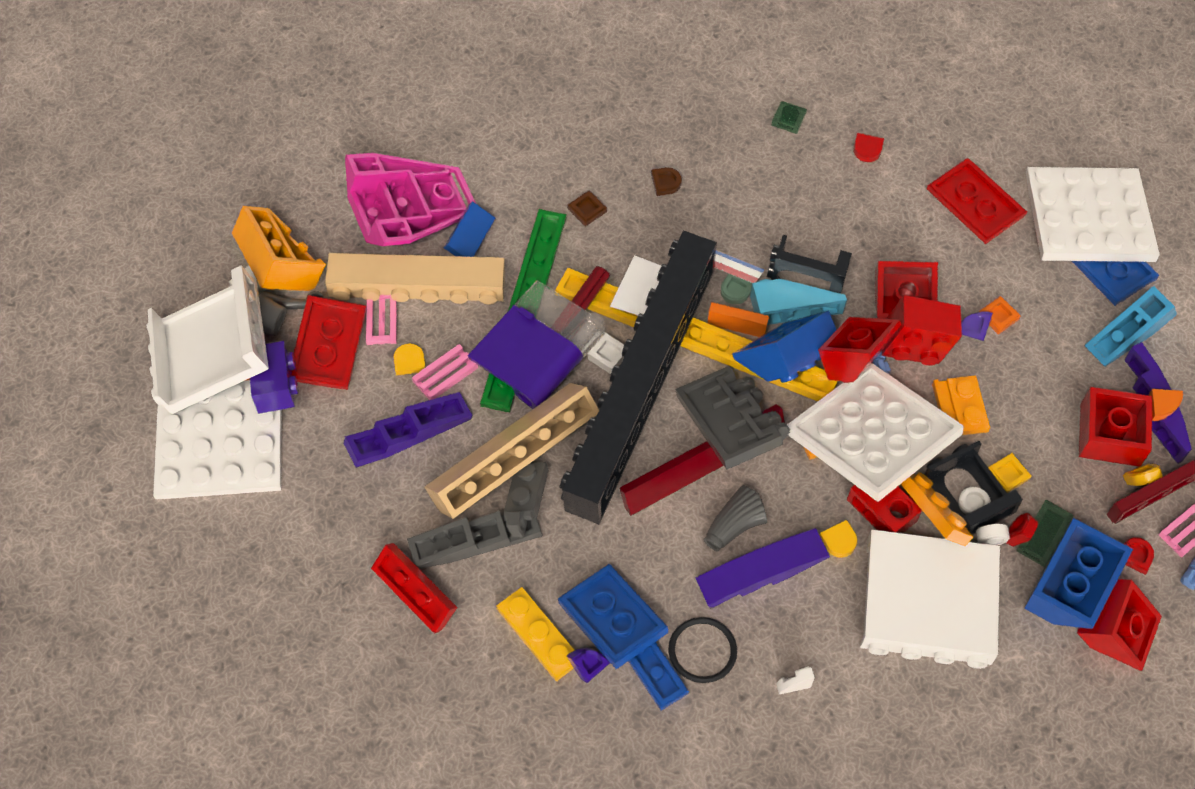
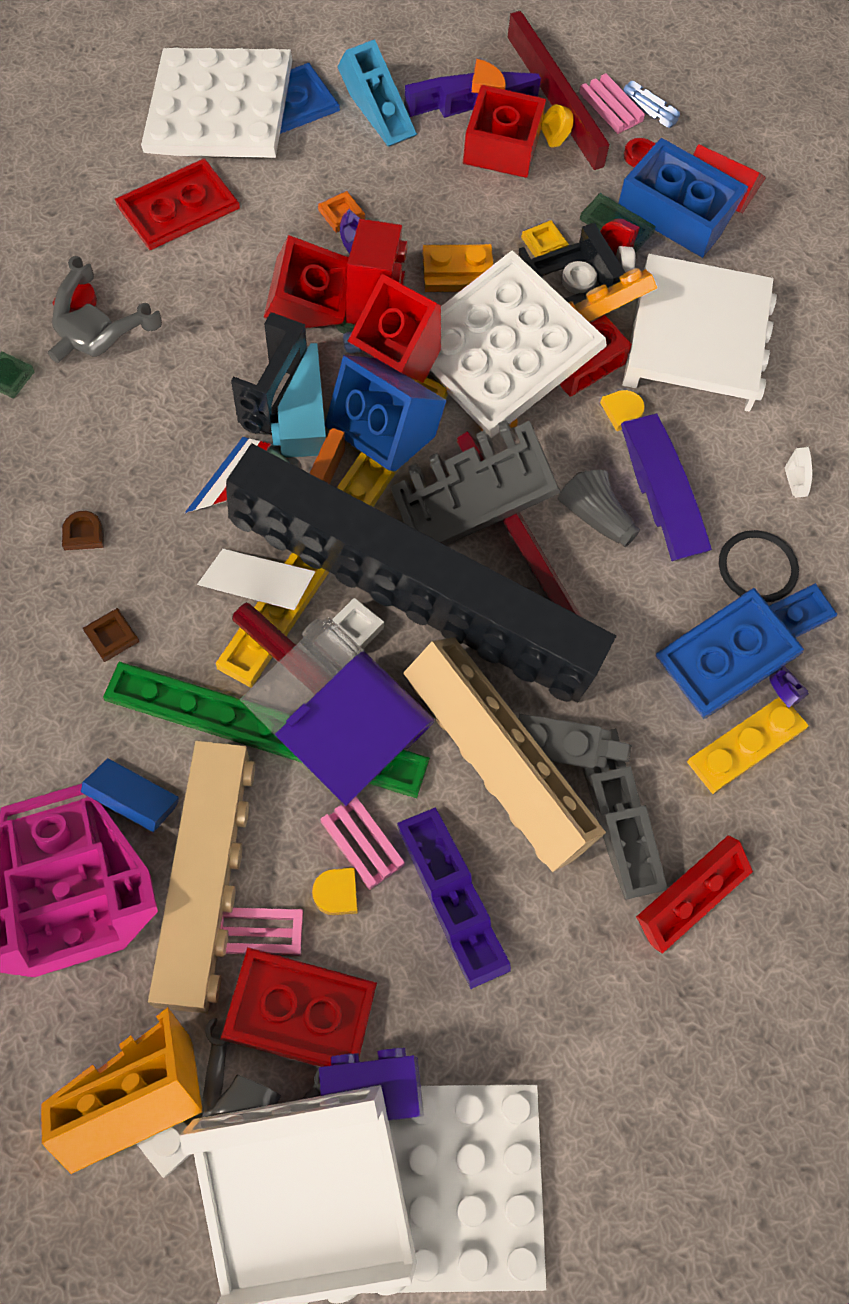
camera: 90 degrees left, 5 degrees up
none -> dark grey piece [48,256,162,363]

